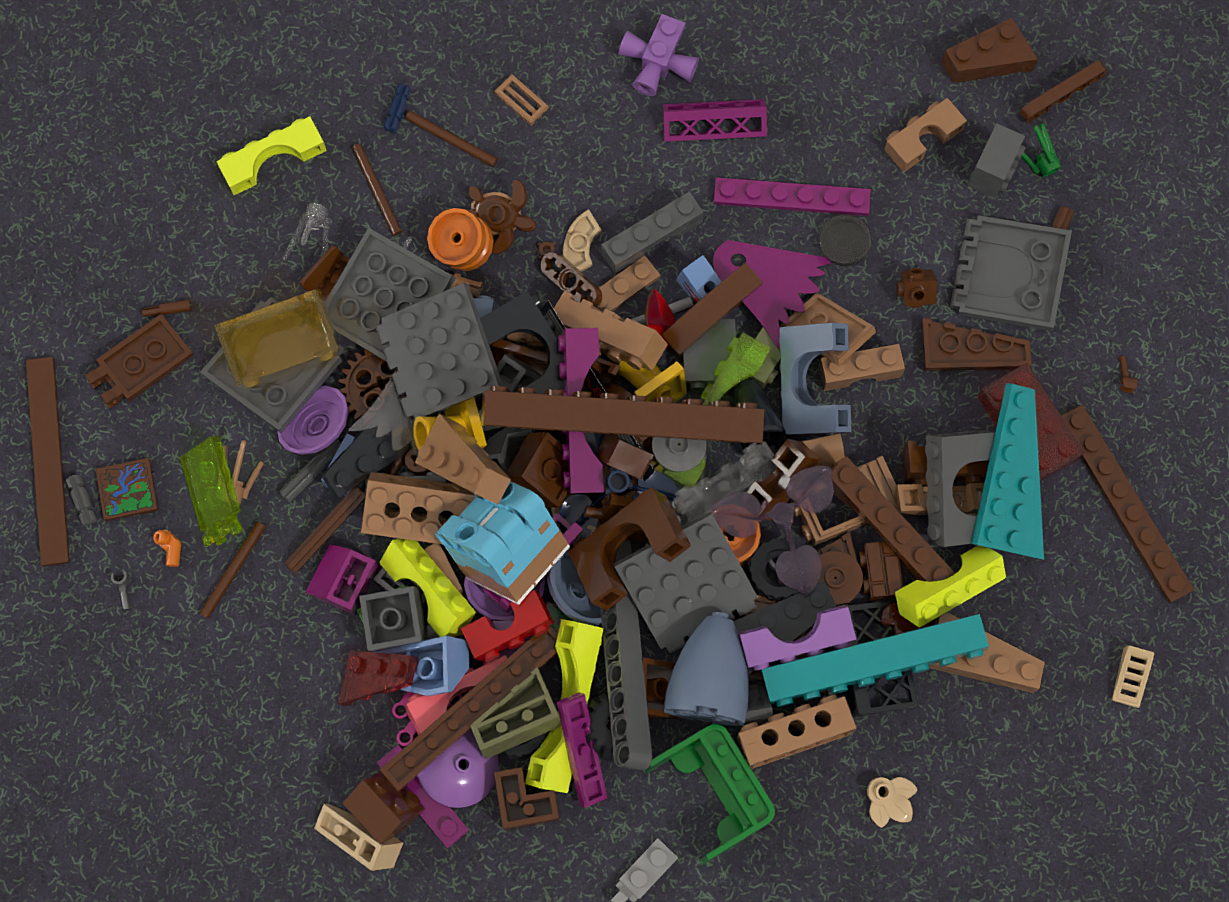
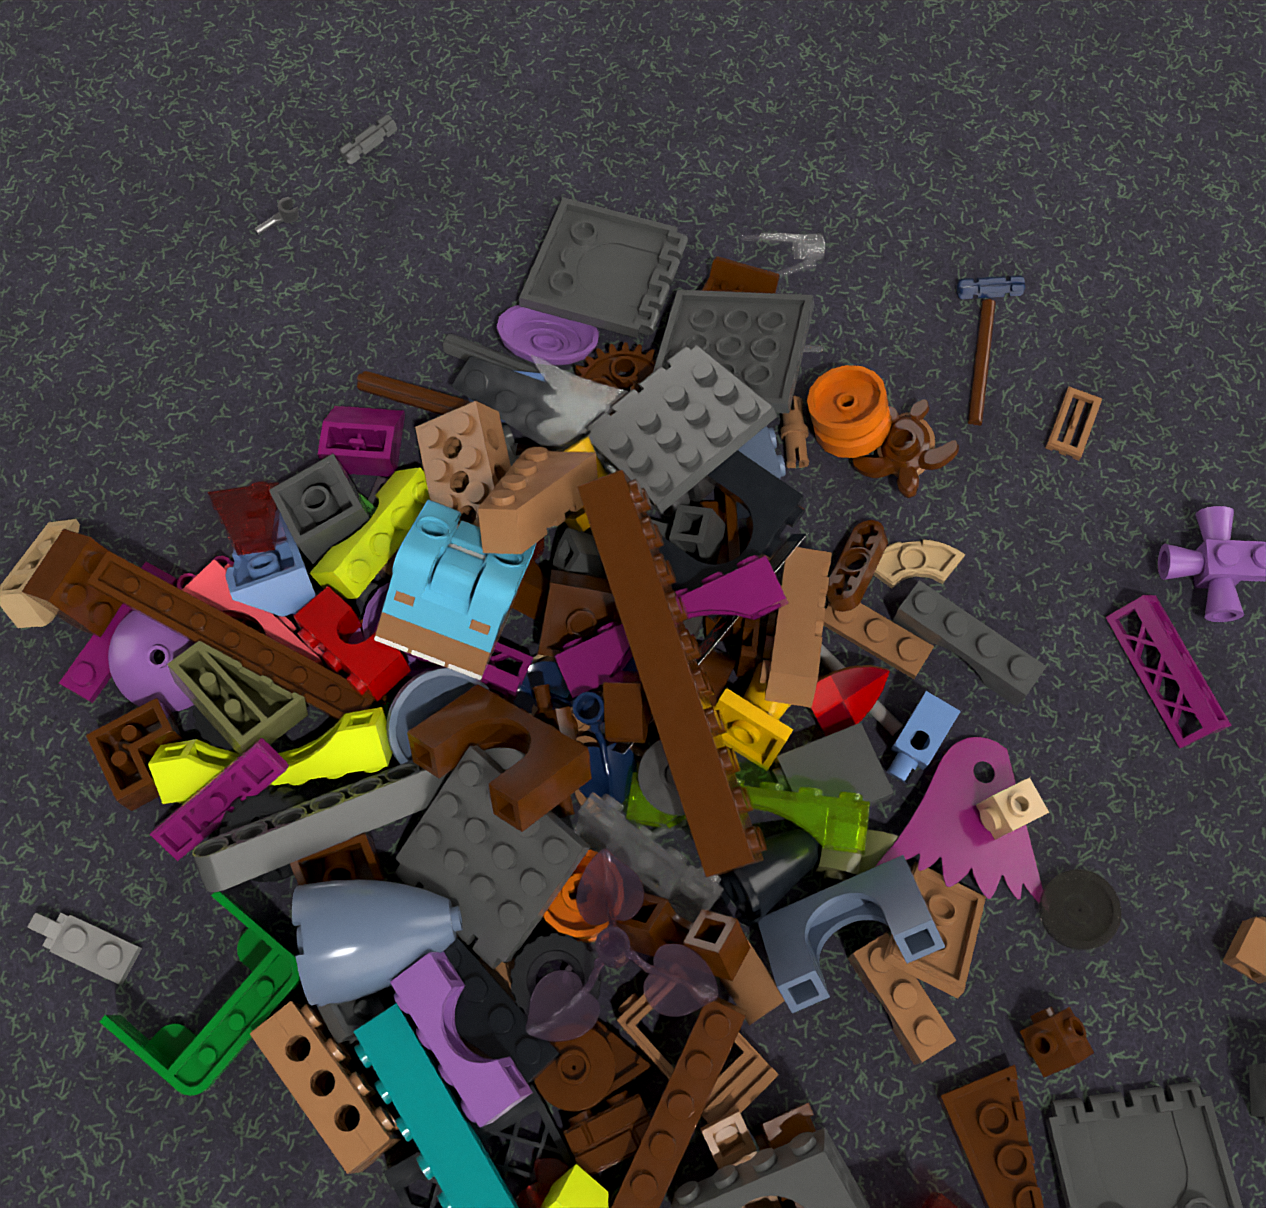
camera: 70 degrees right, 5 degrees down
reddish brown tile [26,356,70,567] -> none
reddish brown tile [85,314,193,409] -> none
tile [96,458,159,521] -> none
reddish brown pin [142,299,192,317] -> none
orange arm [153,530,181,567] -> none
clear neon green tile [180,436,242,547] -> none
reddish brown bar [199,521,266,619] -> none
clear yellow windscreen [214,288,340,389] -> none
neon yellow arch [217,117,326,195] -> none
medium nougat plant [218,440,263,504] -> none
reddish brown bar [352,144,402,237] -> none
reddish brown piece [537,241,556,260] -> none
reddish brown slope [662,262,763,356] -> none
magenta plate [714,178,871,216] -> none
none -> tan brick [976,777,1049,840]

